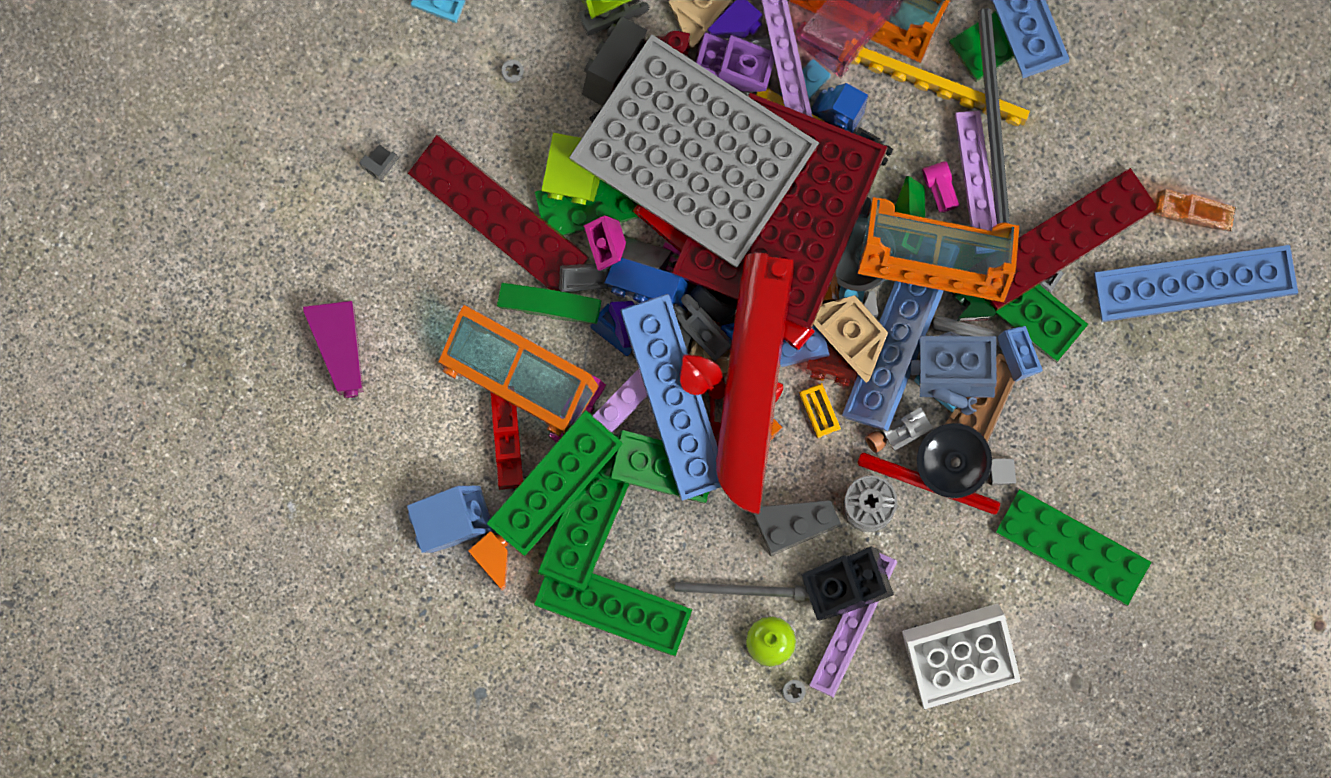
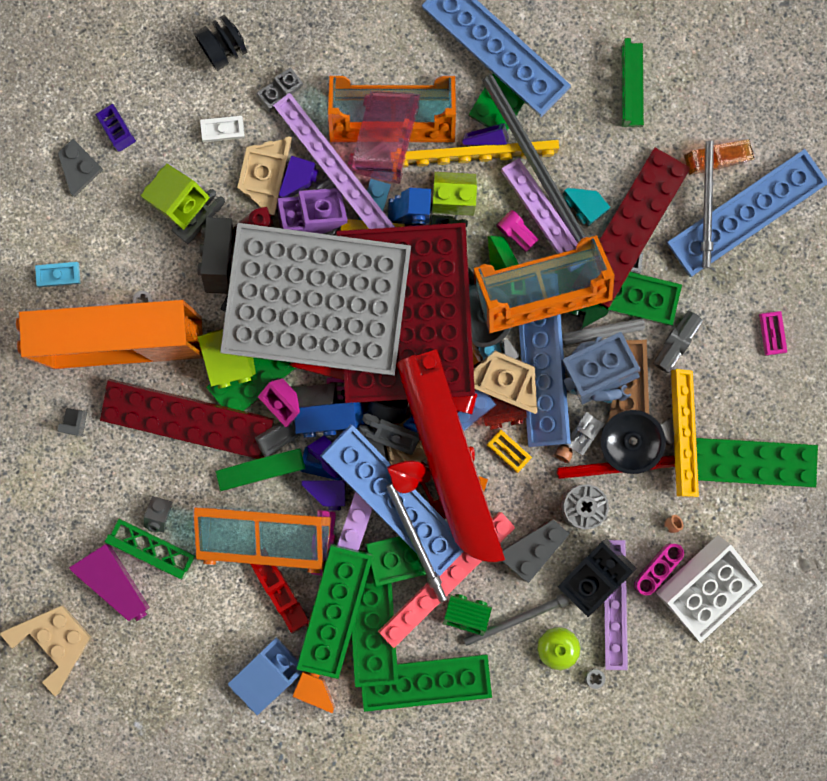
camera: 30 degrees left, 5 degrees up
medium blue slope [997,326,1043,381] -> none
none -> tan wing [0,605,91,697]
none -> orange panel [16,300,203,369]
none -> green fence [105,519,196,580]
none -> dark grey bracket [144,496,173,533]
none -> dark purple slope [302,480,346,511]
none -> coral plate [378,512,515,648]
none -> flat silver bar [386,483,447,602]
none -> lime slope [432,172,477,216]
none -> green brick [442,594,492,636]
none -> dark purple slope [462,123,509,145]
none -> teal slope [562,188,611,227]
none -> green fence [621,38,644,127]
none -> dark pink beam [634,543,684,595]
none -> dark grey piece [653,310,703,373]
none -> nougat hinge [664,514,684,533]
none -> yellow plate [671,369,699,498]
none -> flat silver bar [700,141,714,268]
none -> dark pink tile [759,311,788,356]

